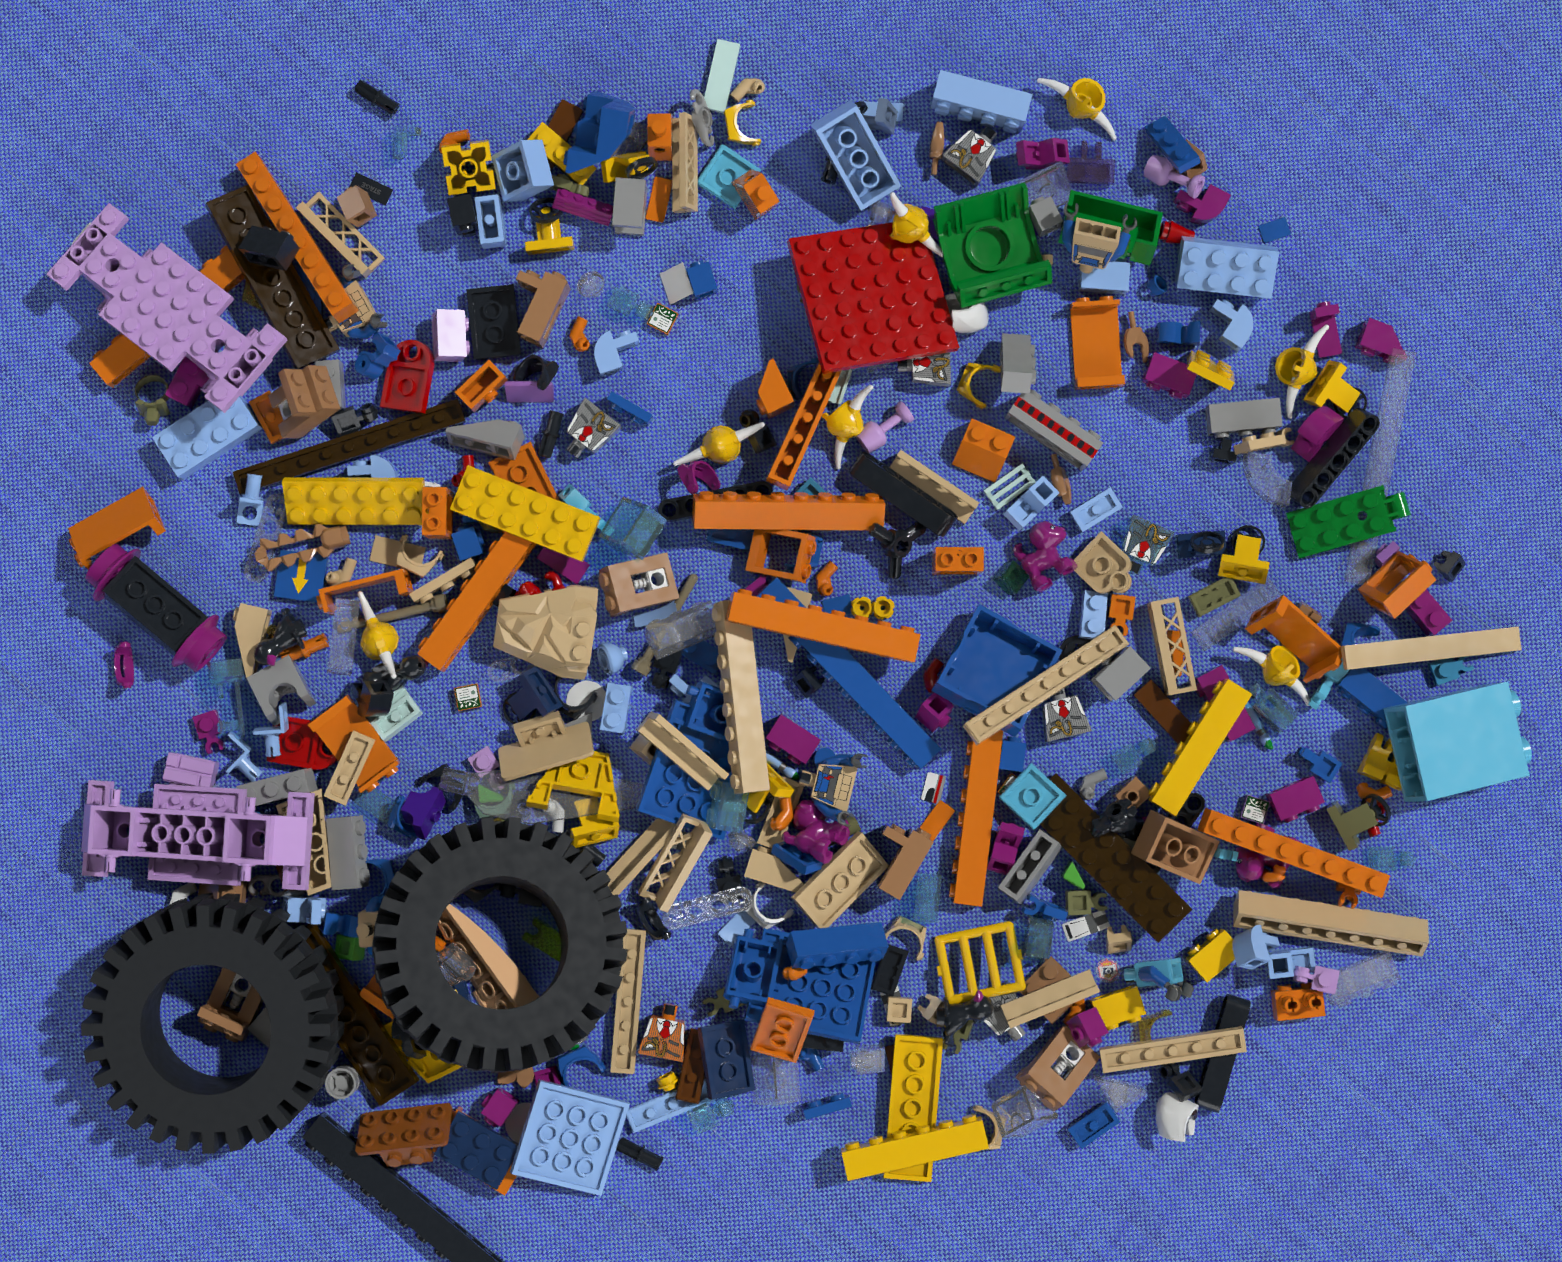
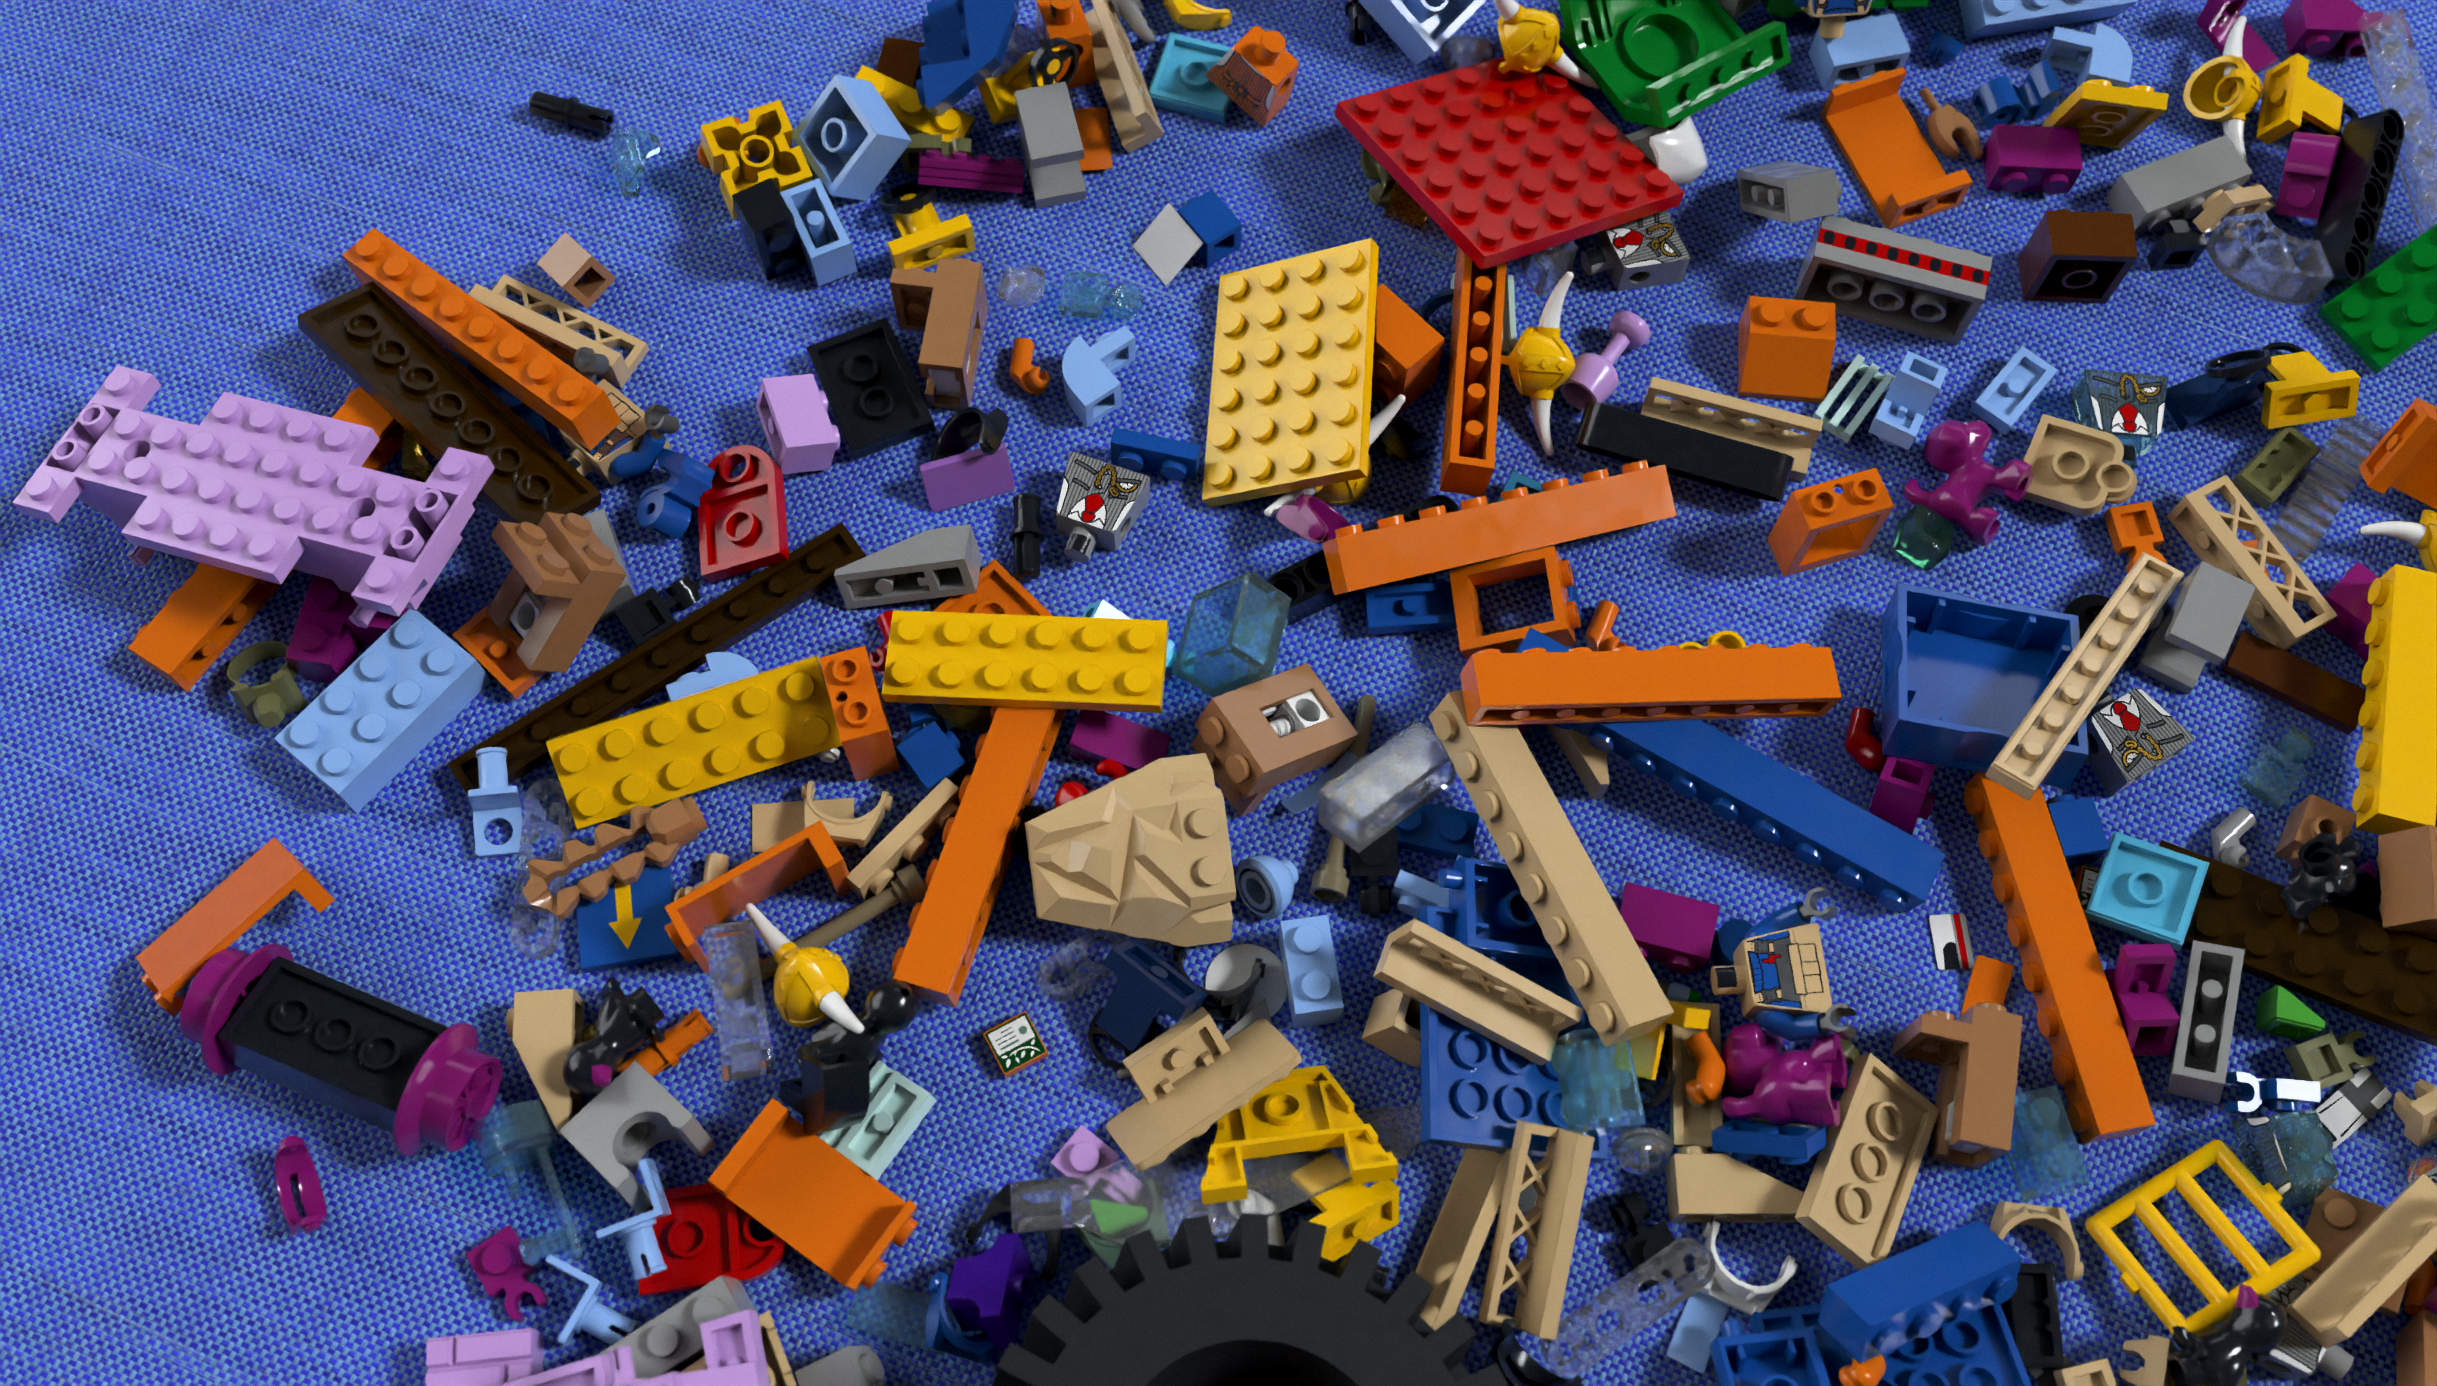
camera: 20 degrees left, 20 degrees down
black brick [238,225,300,271] -> none
tan plate [324,730,376,806] -> none
black sticker [350,172,393,205] -> none
orange brick [455,360,508,413] -> none
tile [647,303,679,335] -> none
black tile [792,666,825,698] -> none
black bush [868,521,927,579] -> none
yellow helmet [957,363,1000,409] -> none
medium nougat hand [1051,454,1071,505] -> none
light blue plate [1079,590,1108,640] -> none
none -> yellow plate [1202,238,1379,507]
none -> reddish brown brick [2018,209,2138,304]

